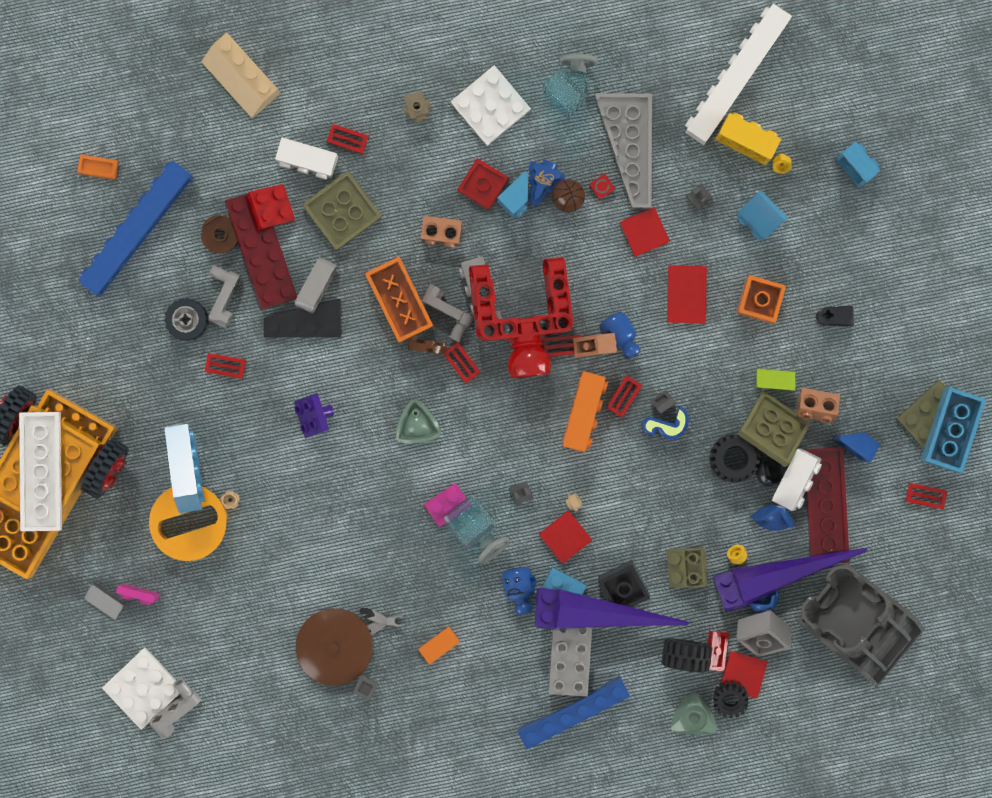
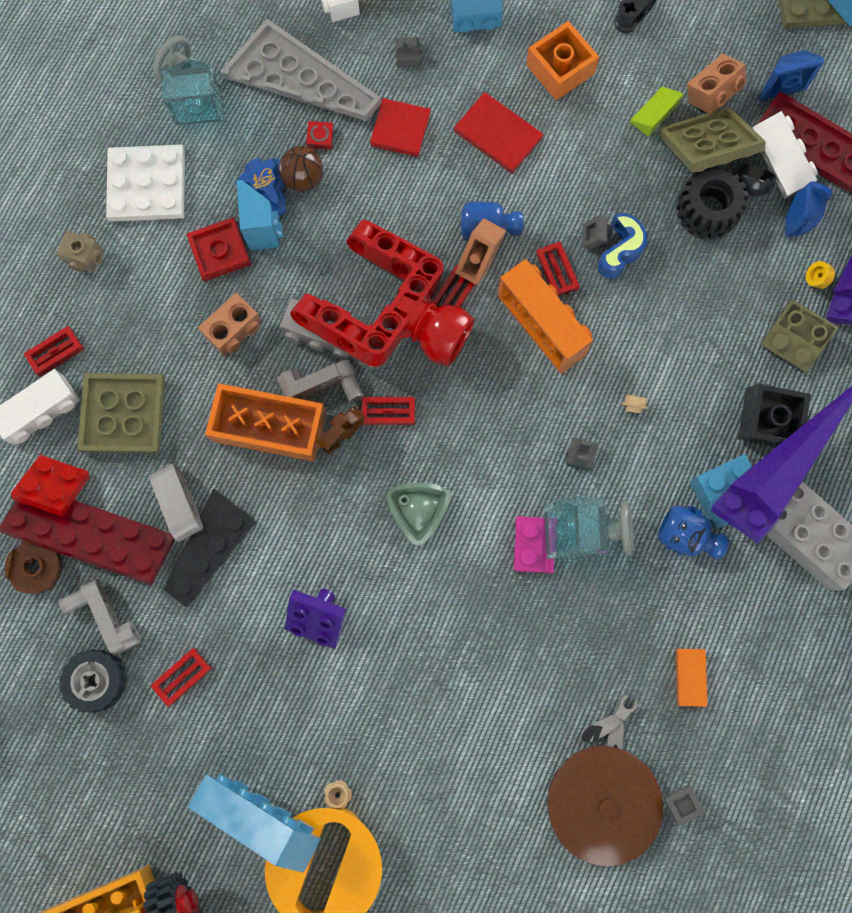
camera: 50 degrees left, 10 degrees down
red tile [539,510,592,564] -> none

